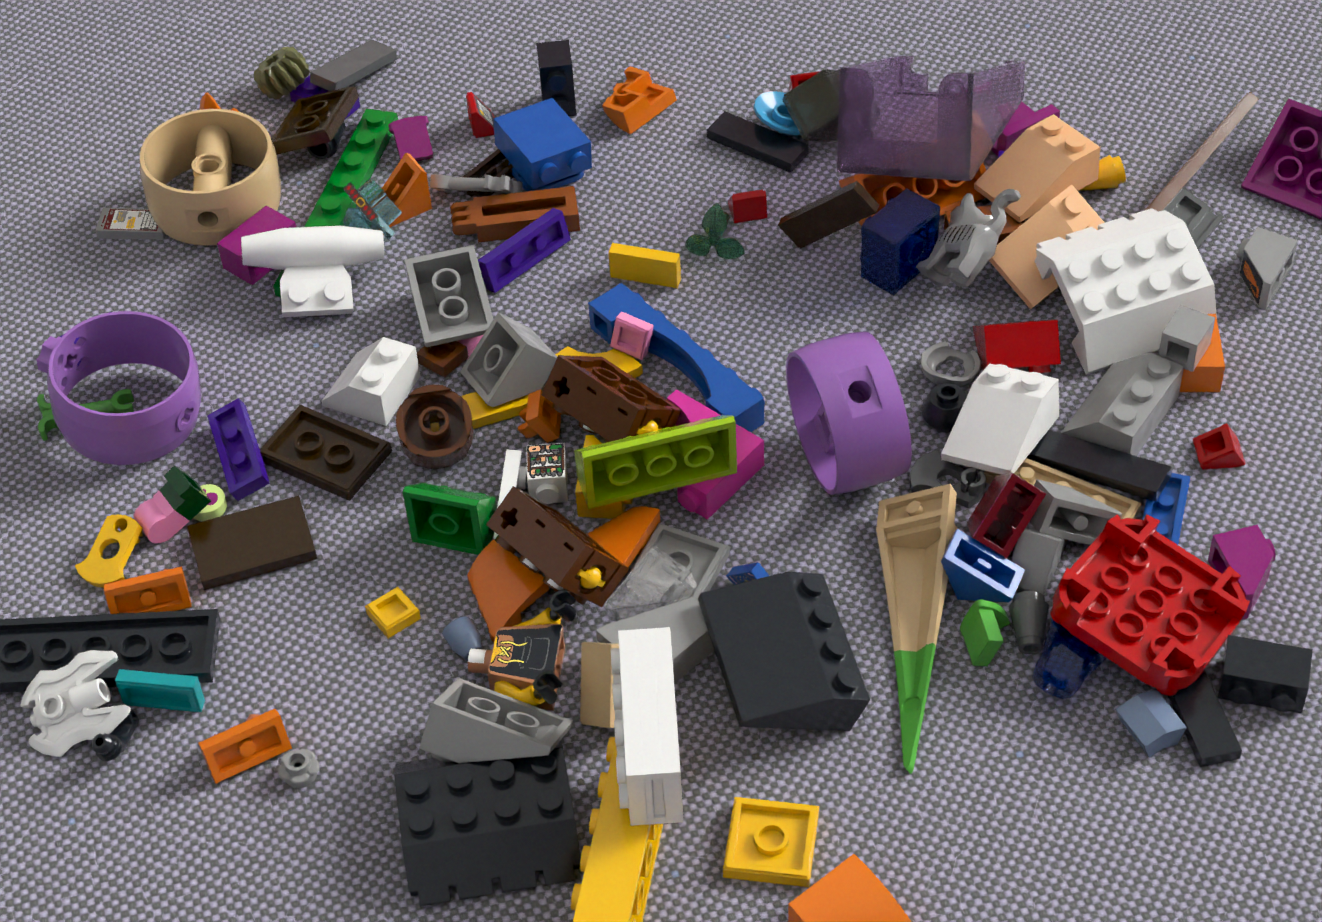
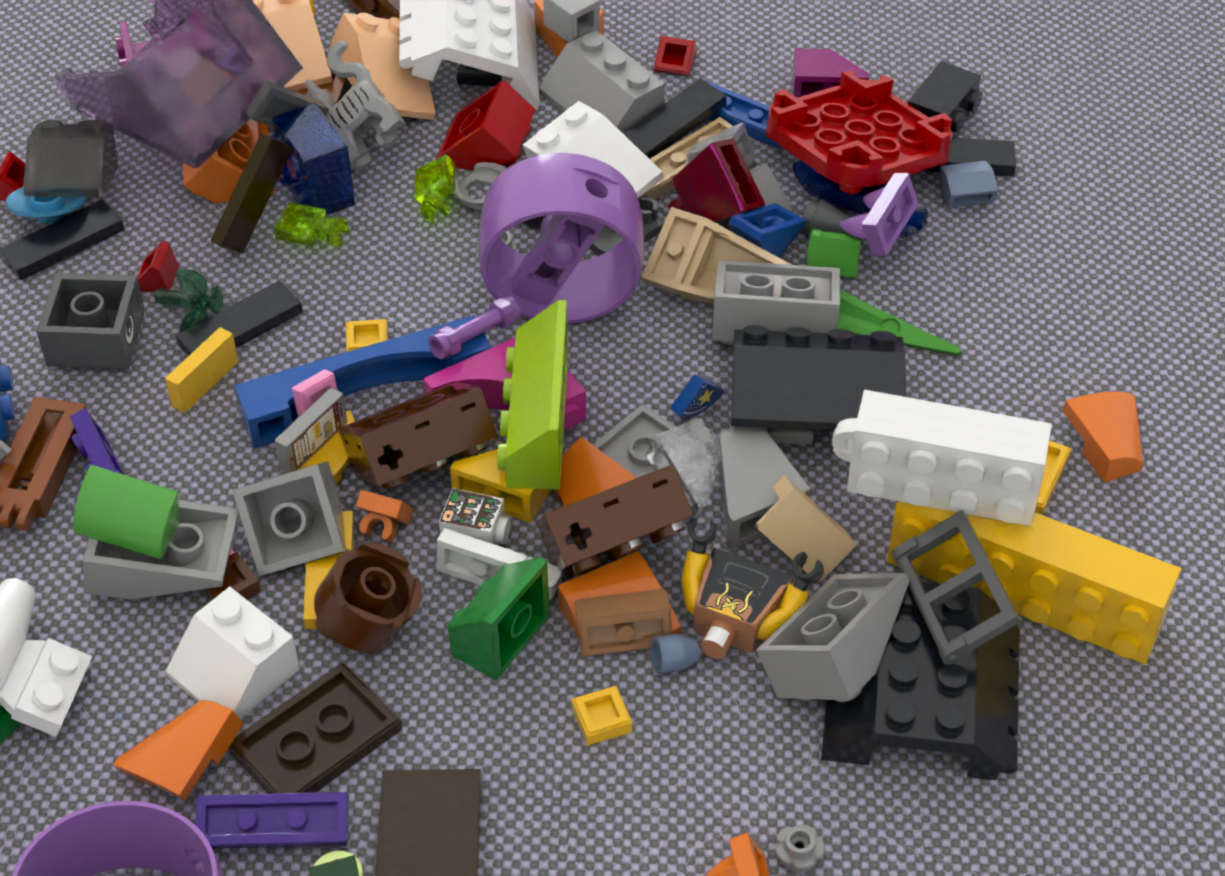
camera: 75 degrees left, 0 degrees up
none -> dark grey brick [36,273,145,369]
none -> bright green brick [73,465,179,559]
none -> orange slope [113,700,244,801]
none -> black tile [175,281,303,356]
none -> dark grey tile [245,80,329,139]
none -> clear neon green plate [274,202,349,247]
none -> light grey tile [275,387,348,473]
none -> yellow tile [346,319,388,352]
none -> clear neon green plate [415,154,455,223]
none -> medium lavender bar [428,296,521,359]
none -> medium nougat slope [575,589,673,657]
none -> light grey slope [712,260,840,345]
none -> medium lavender tile [839,173,919,256]
none -> dark grey window [892,510,1022,665]

